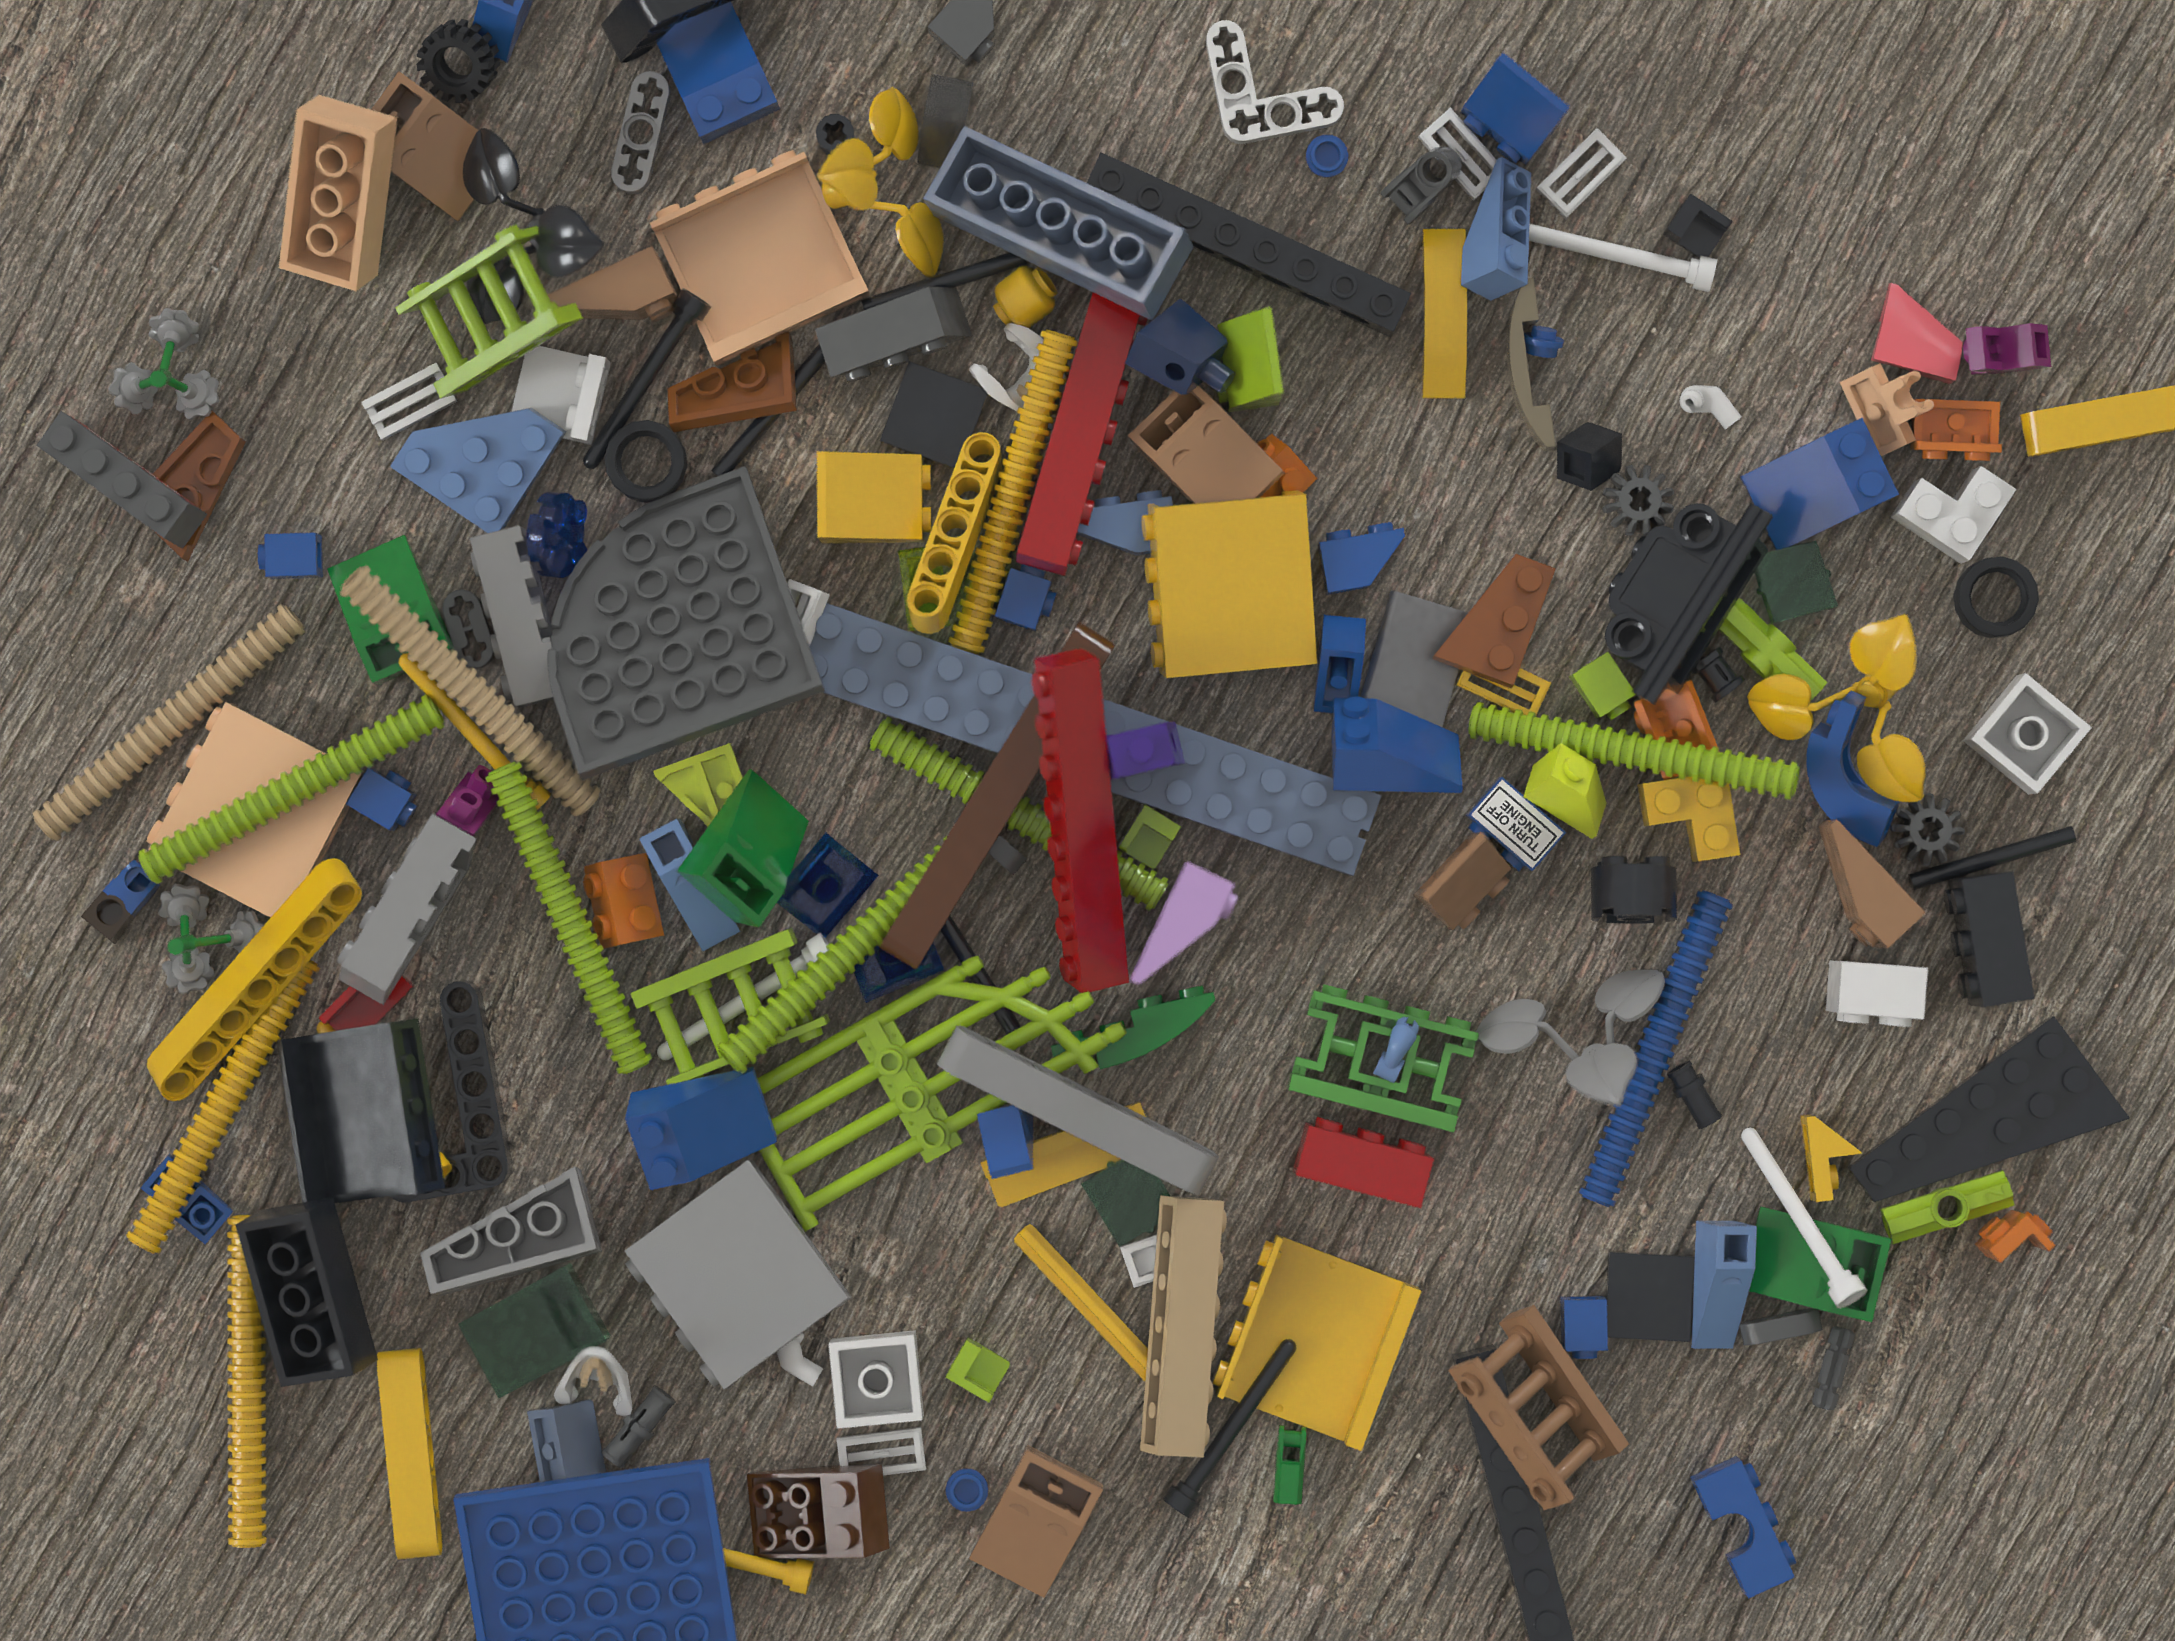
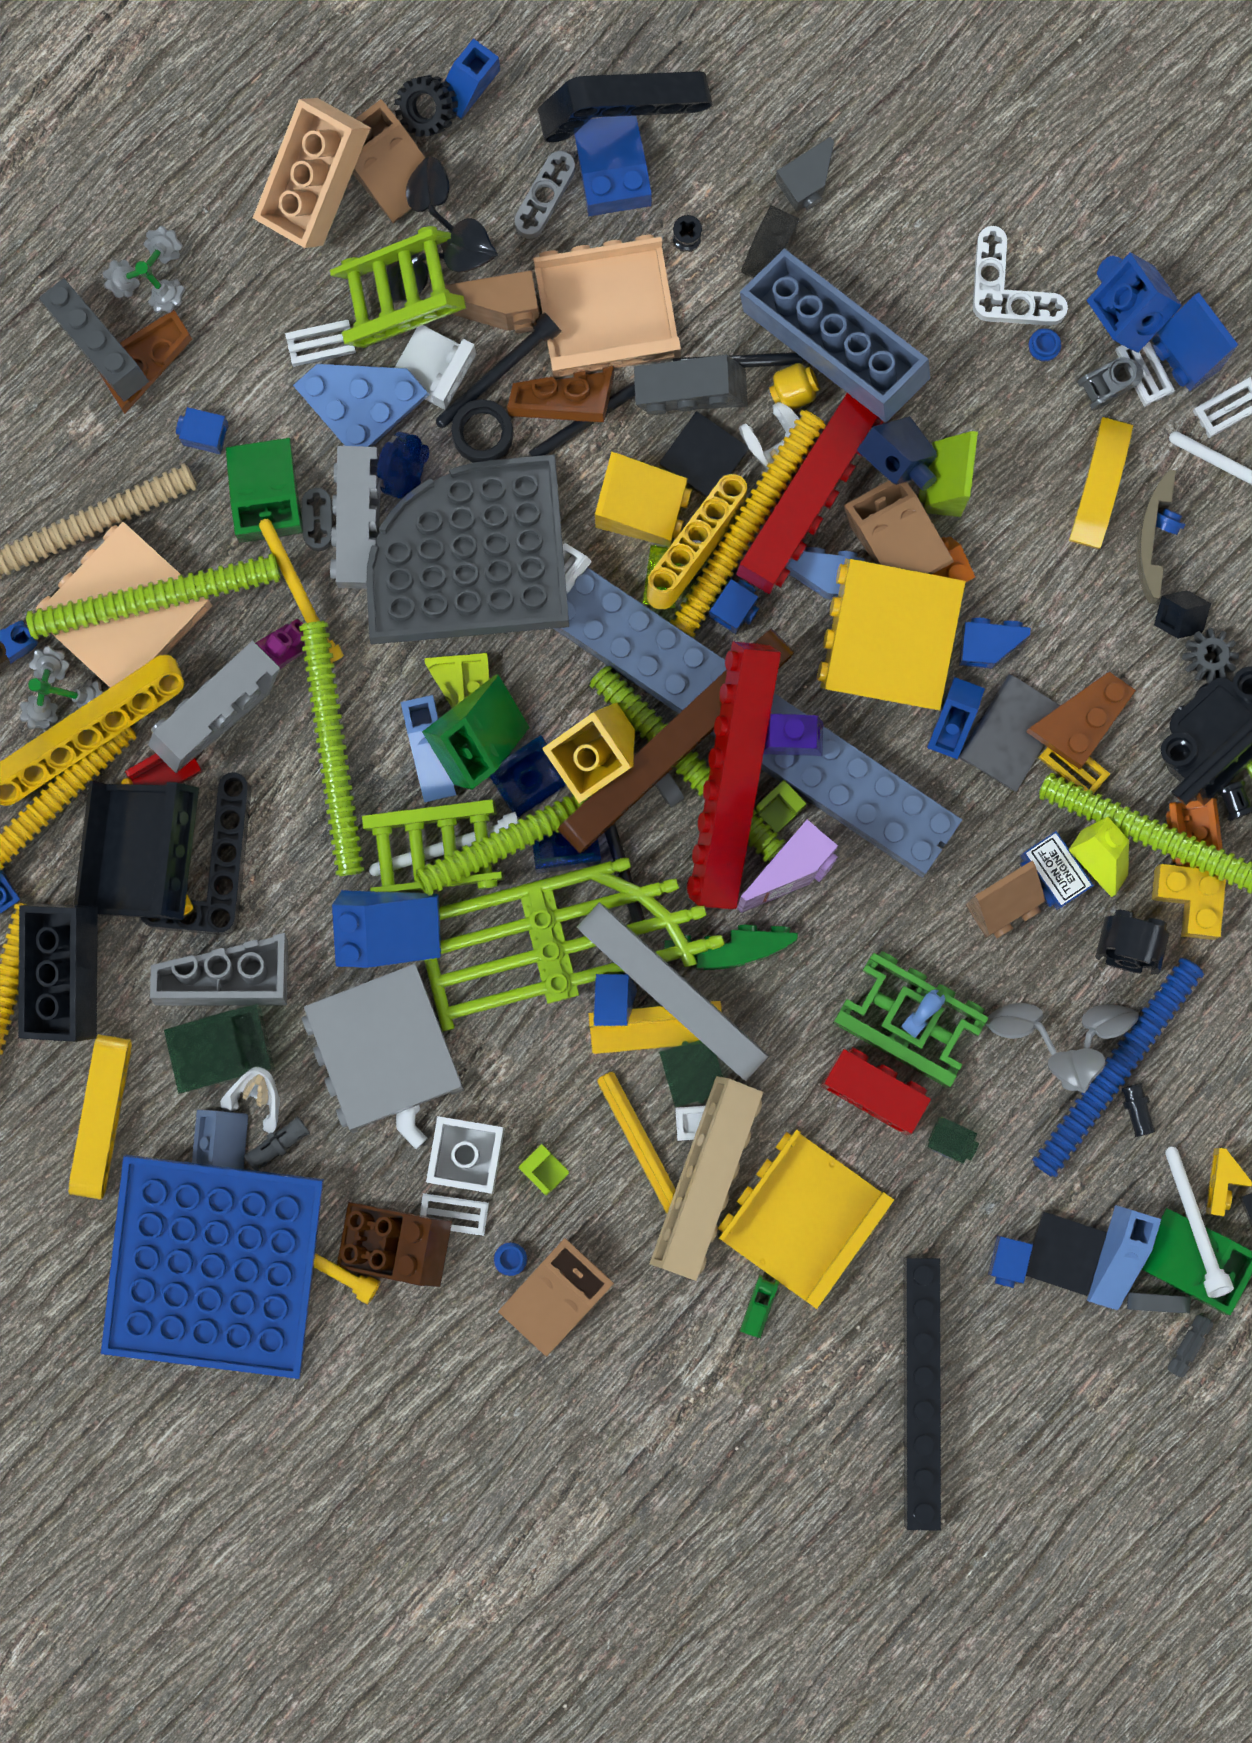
camera: 15 degrees right, 5 degrees down
tan piece [340,566,601,817] -> none
blue brick [346,768,418,831] -> none
orange bracket [583,853,664,949] -> none
yellow plant [817,87,944,278] -> none
black brick [1087,152,1411,338] -> none
black piece [1162,1339,1296,1518] -> none
blue slope [1331,696,1463,793] -> none
medium nougat fence [1448,1305,1629,1510] -> none
medium blue slope [1461,157,1531,301] -> none
lime brick [1569,652,1636,721] -> none
blue arch [1690,1456,1796,1599] -> none
none -> yellow slope [542,702,635,803]
none -> clear green brick [925,1117,979,1164]
none -> blue brick [1086,252,1182,353]

